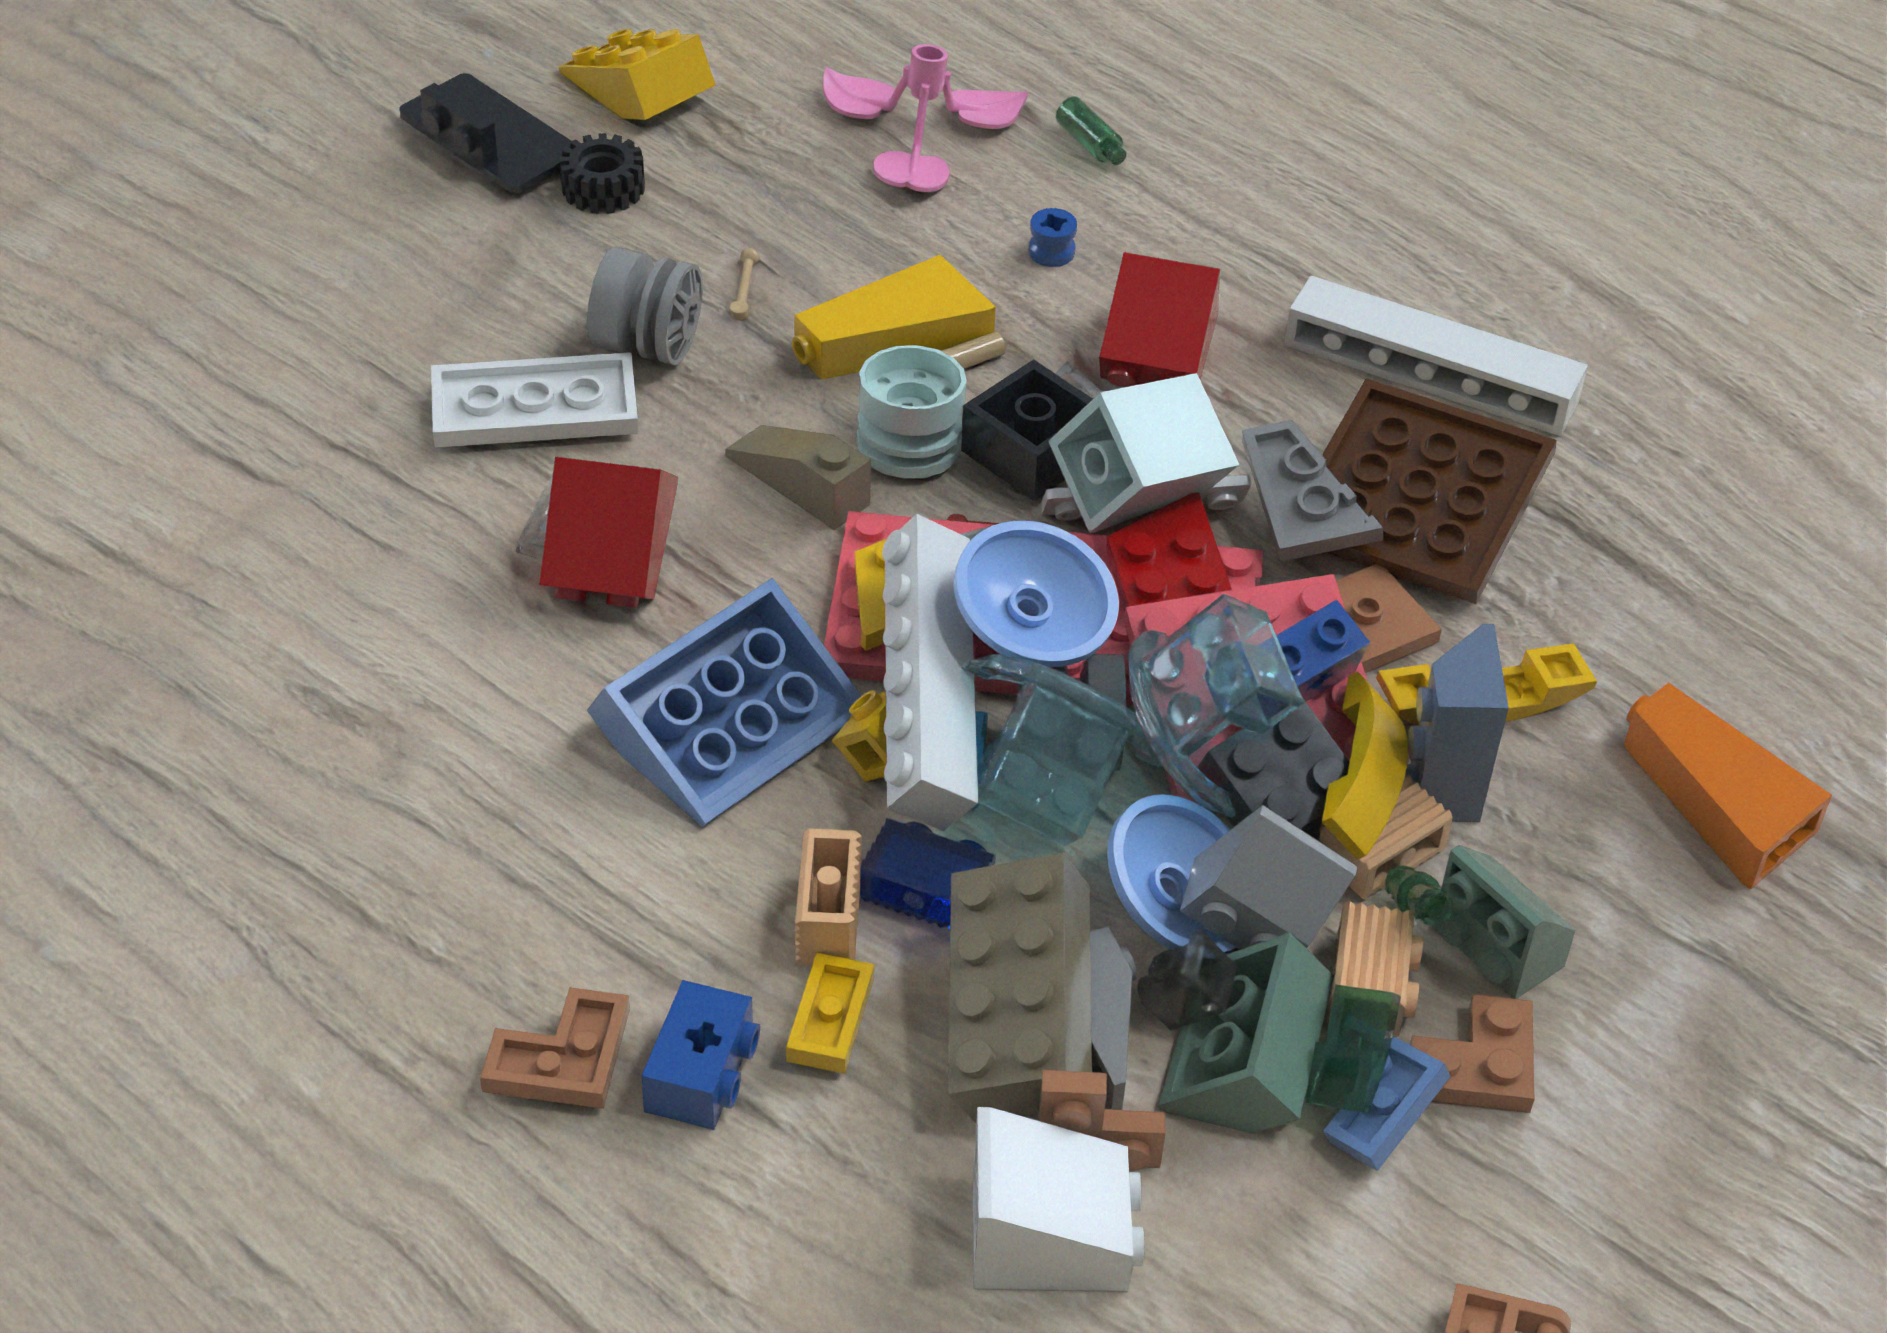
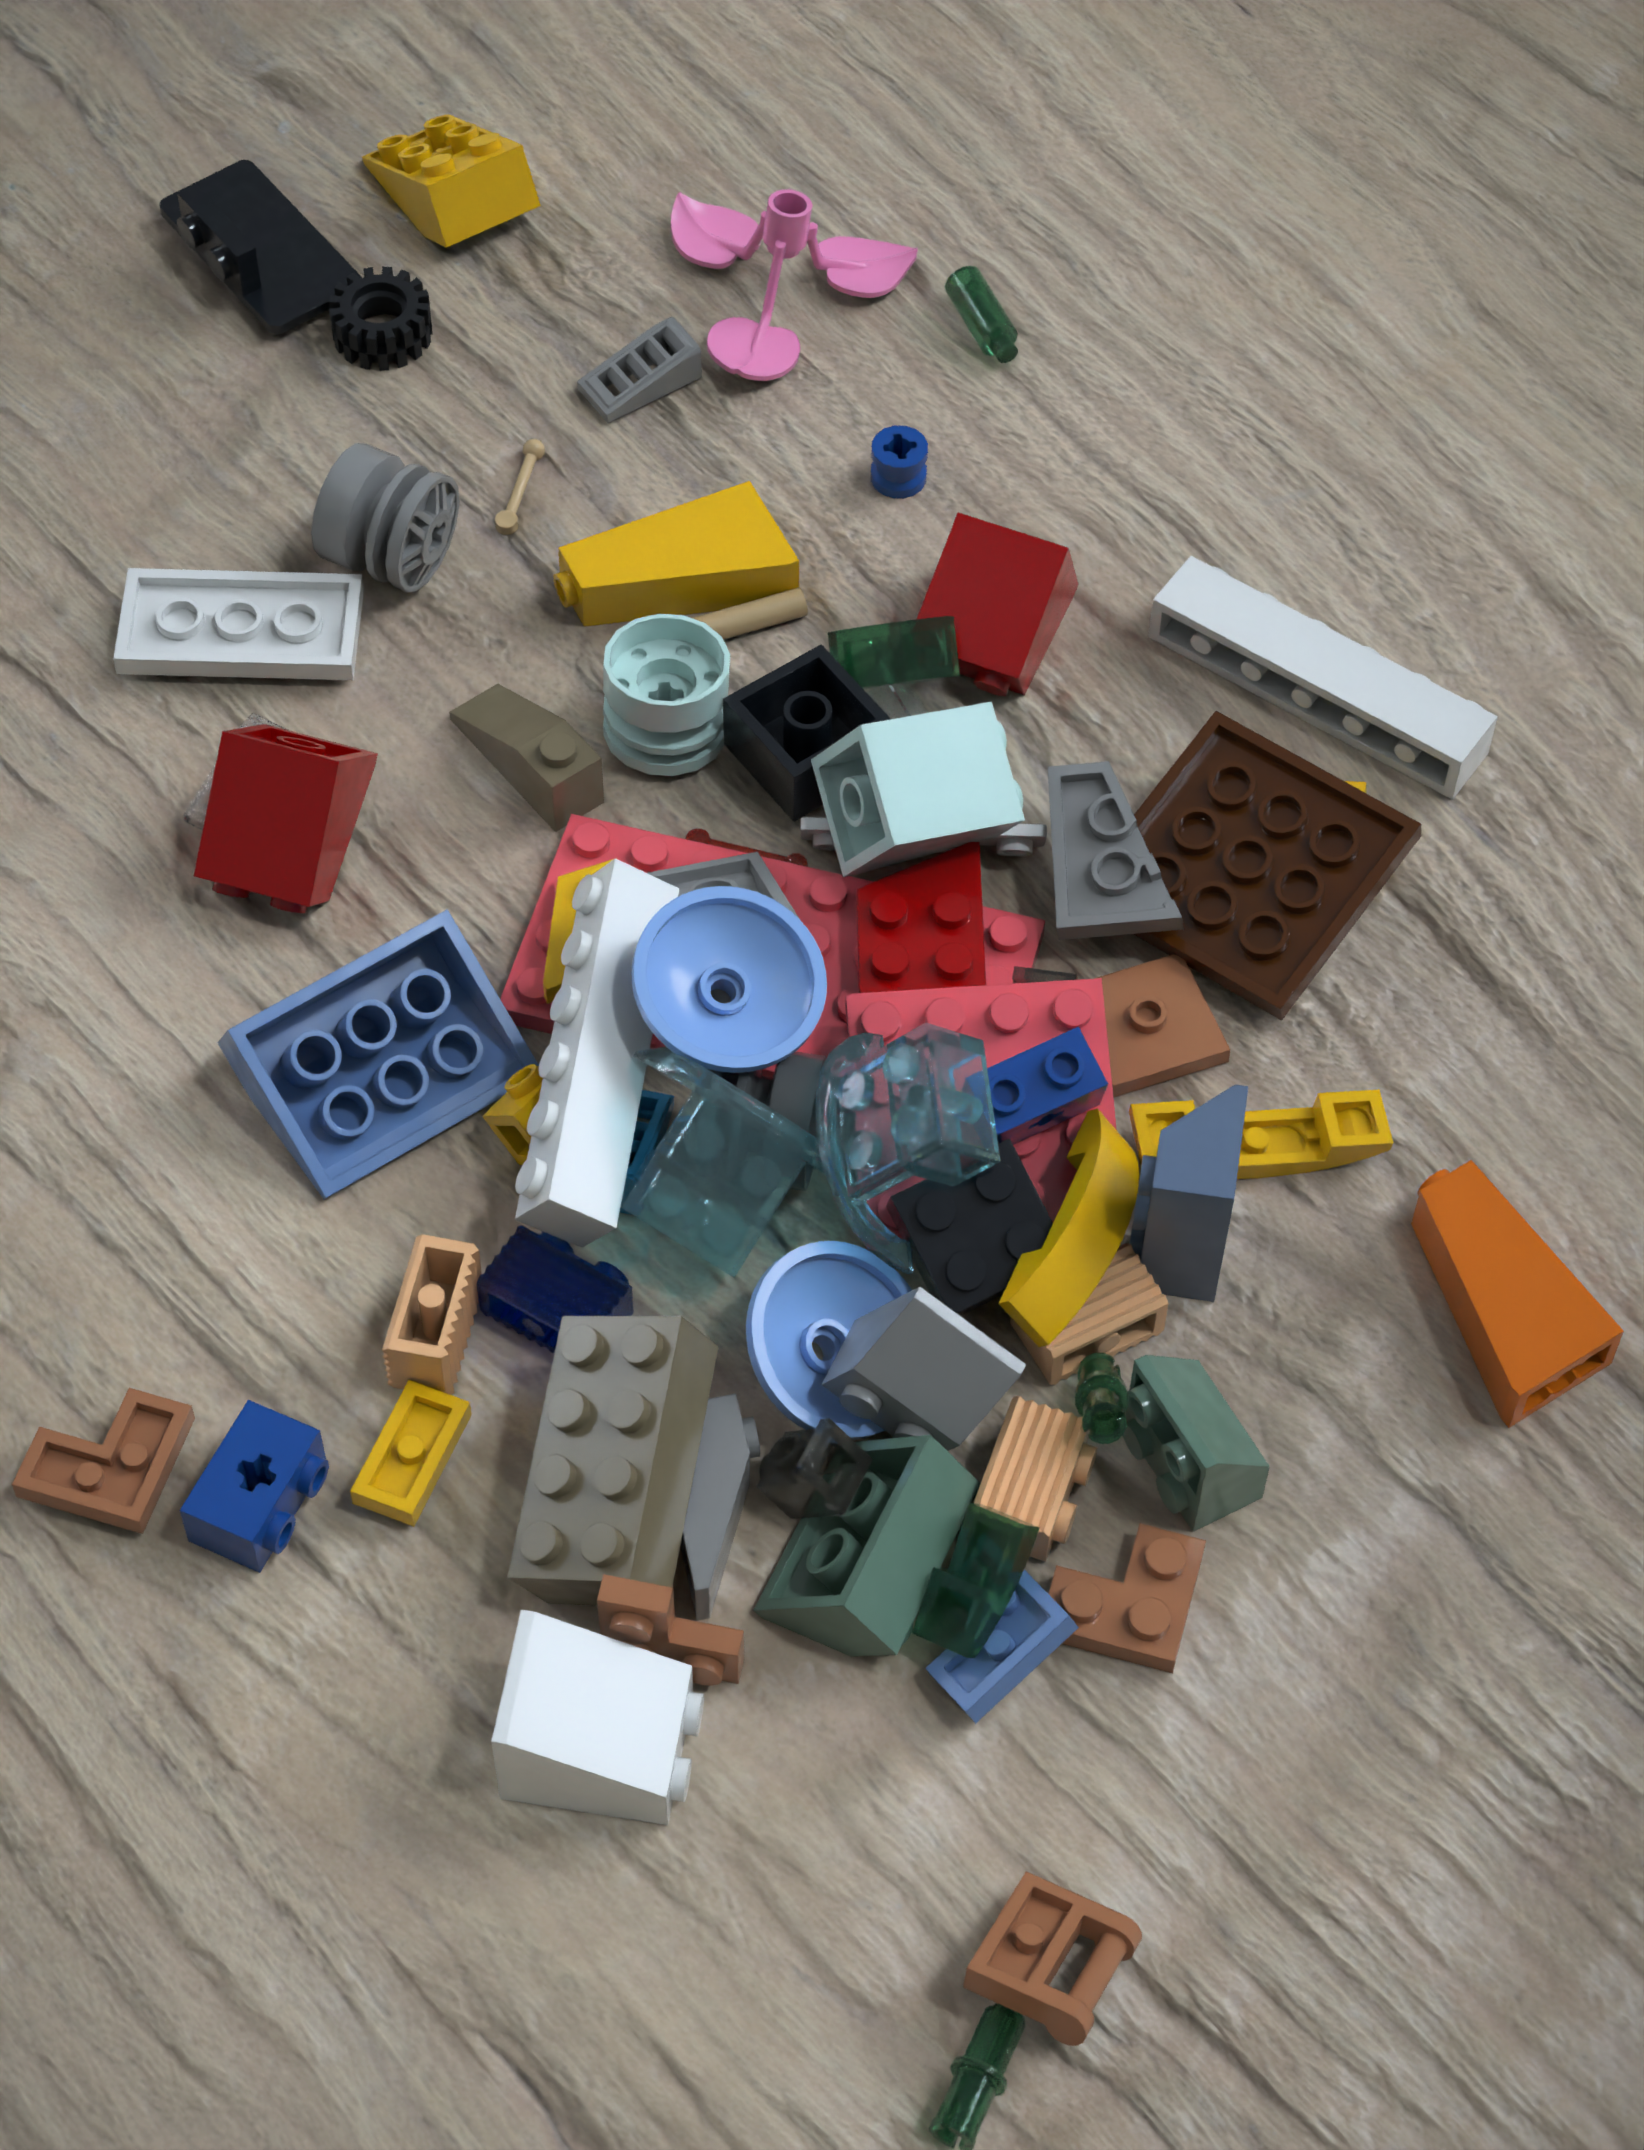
camera: 10 degrees right, 10 degrees up
none -> light grey slope [577,316,702,423]
none -> clear green slope [828,616,960,689]

